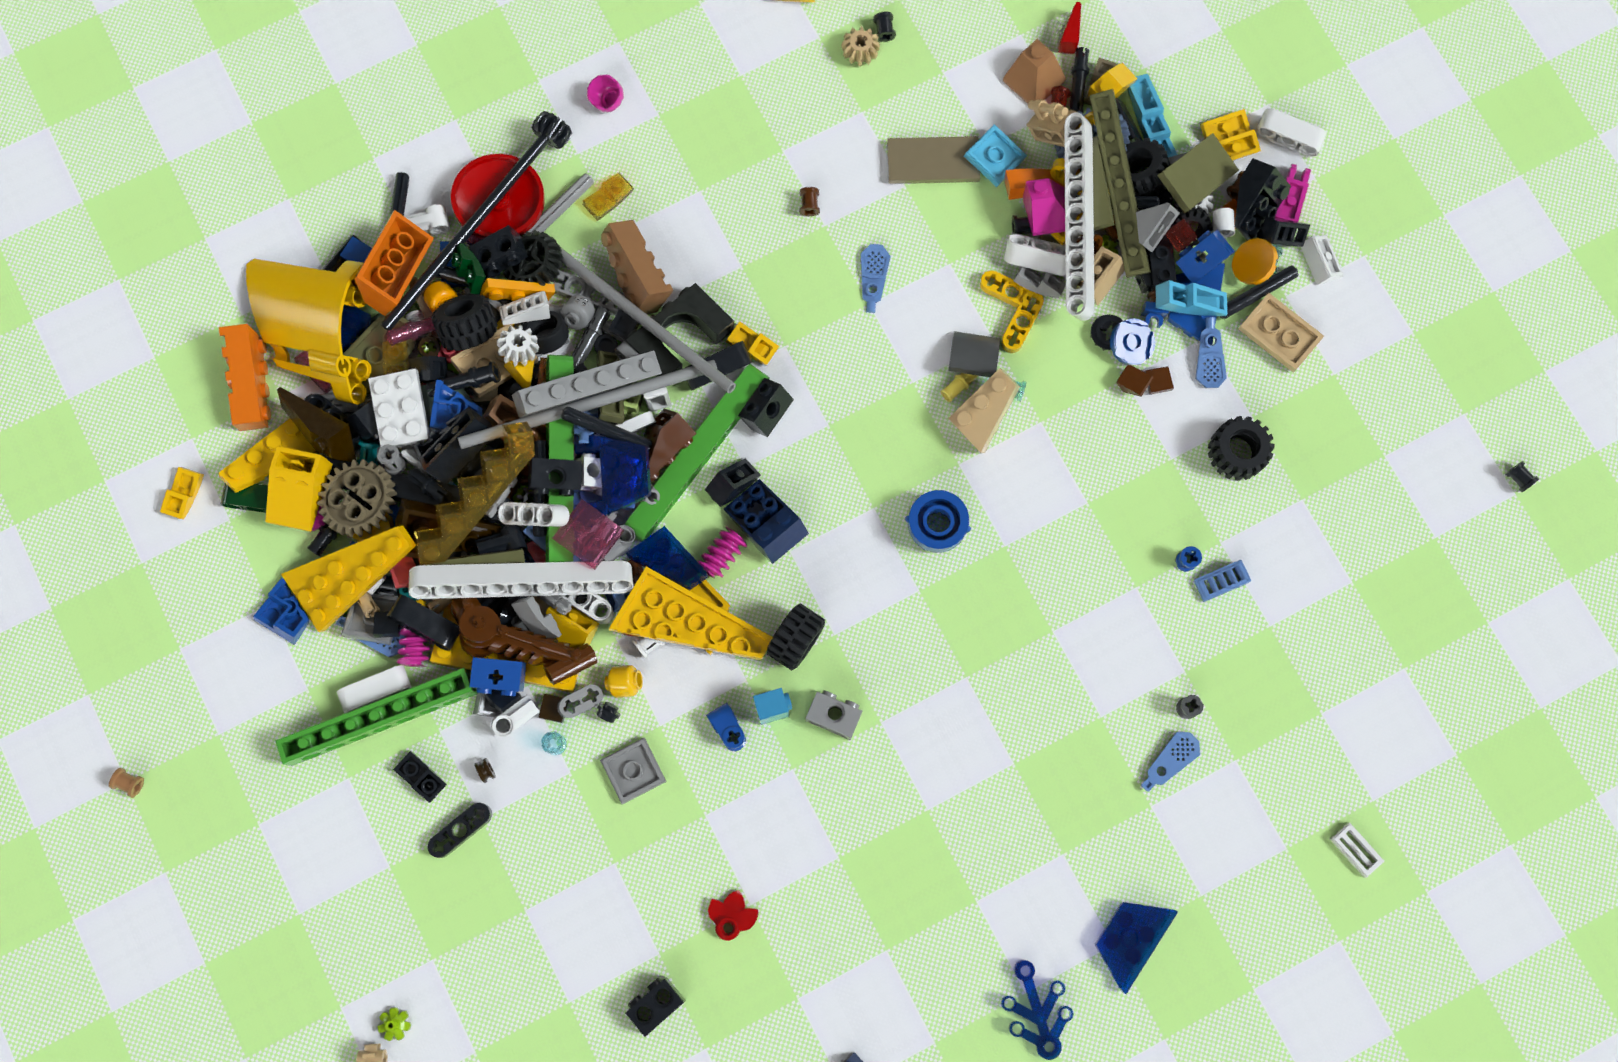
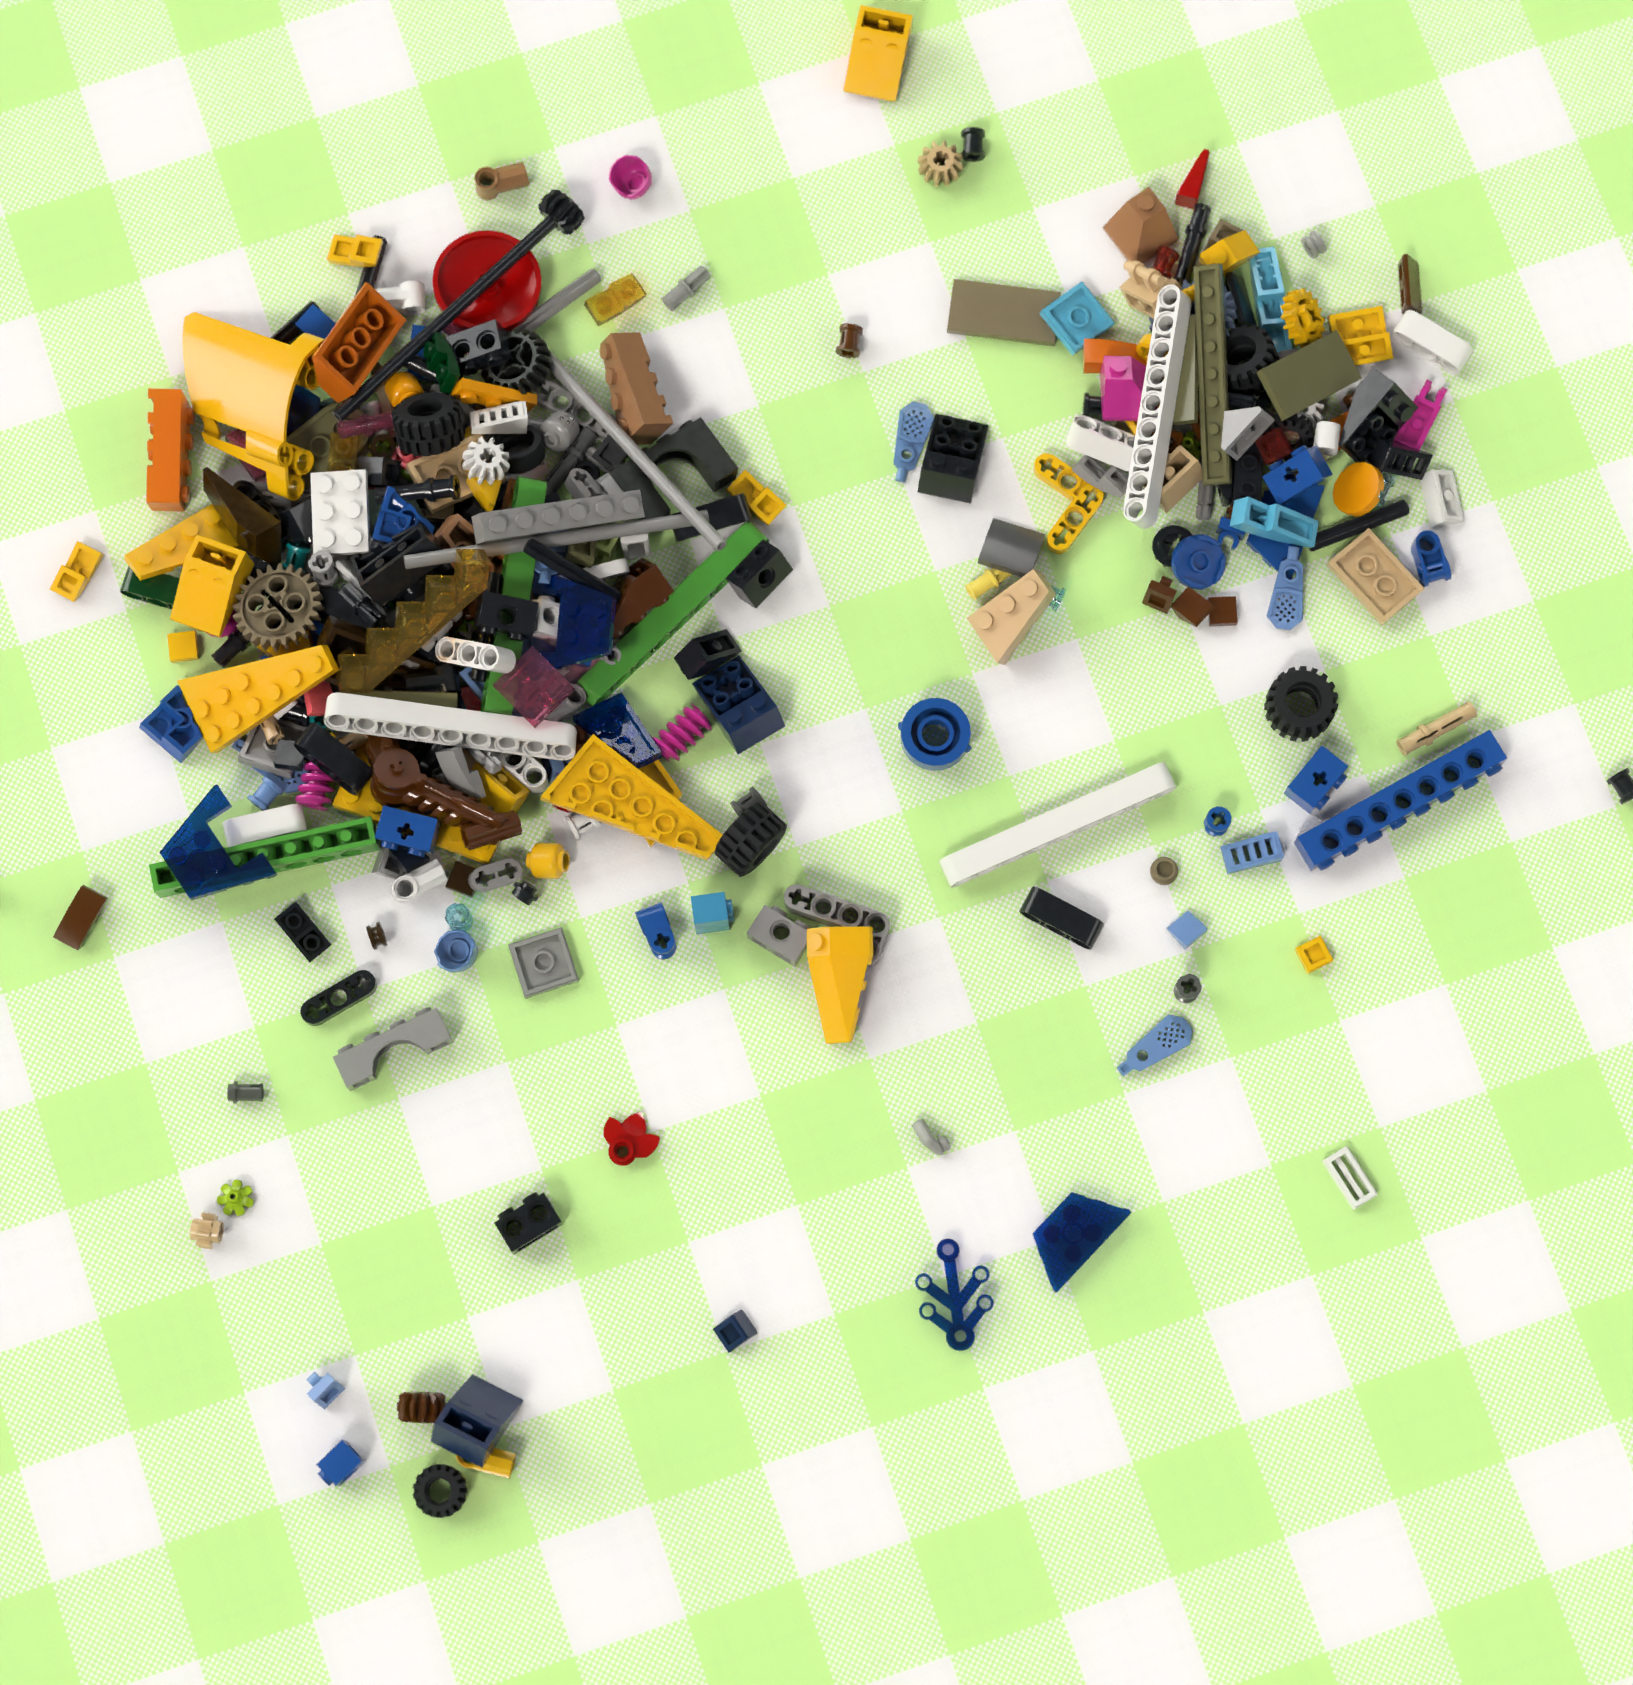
camera: 10 degrees right, 0 degrees up
none -> reddish brown slope [53,884,108,950]
none -> clear blue wing [159,784,277,900]
none -> yellow tile [167,630,199,663]
none -> dark grey pin [227,1081,264,1104]
none -> medium blue bush [247,776,284,811]
none -> yellow slope [327,234,383,267]
none -> light grey arch [333,1007,453,1091]
none -> medium blue hair [434,930,478,973]
none -> medium nougat piece [474,162,529,200]
none -> light grey beam [565,468,605,499]
none -> light grey axle [661,266,711,312]
none -> dark grey bush [730,786,767,816]
none -> light grey beam [784,884,890,968]
none -> yellow wedge [807,927,873,1044]
none -> light grey arm [912,1119,951,1155]
none -> black slope [917,413,989,504]
none -> white beam [939,762,1177,888]
none -> black beam [1019,886,1104,950]
none -> reddish brown tile [1142,576,1177,614]
none -> dark tan plate [1150,857,1178,885]
none -> medium blue slope [1166,911,1208,950]
none -> light grey axle [1196,480,1214,520]
none -> yellow gear [1280,288,1326,348]
none -> blue brick [1284,746,1348,814]
none -> blue brick [1294,730,1507,871]
none -> yellow tile [1294,936,1334,974]
none -> light grey bush [1301,231,1326,259]
none -> tan pin [1396,701,1477,756]
none -> slope [1398,254,1422,315]
none -> blue piece [1410,530,1451,587]

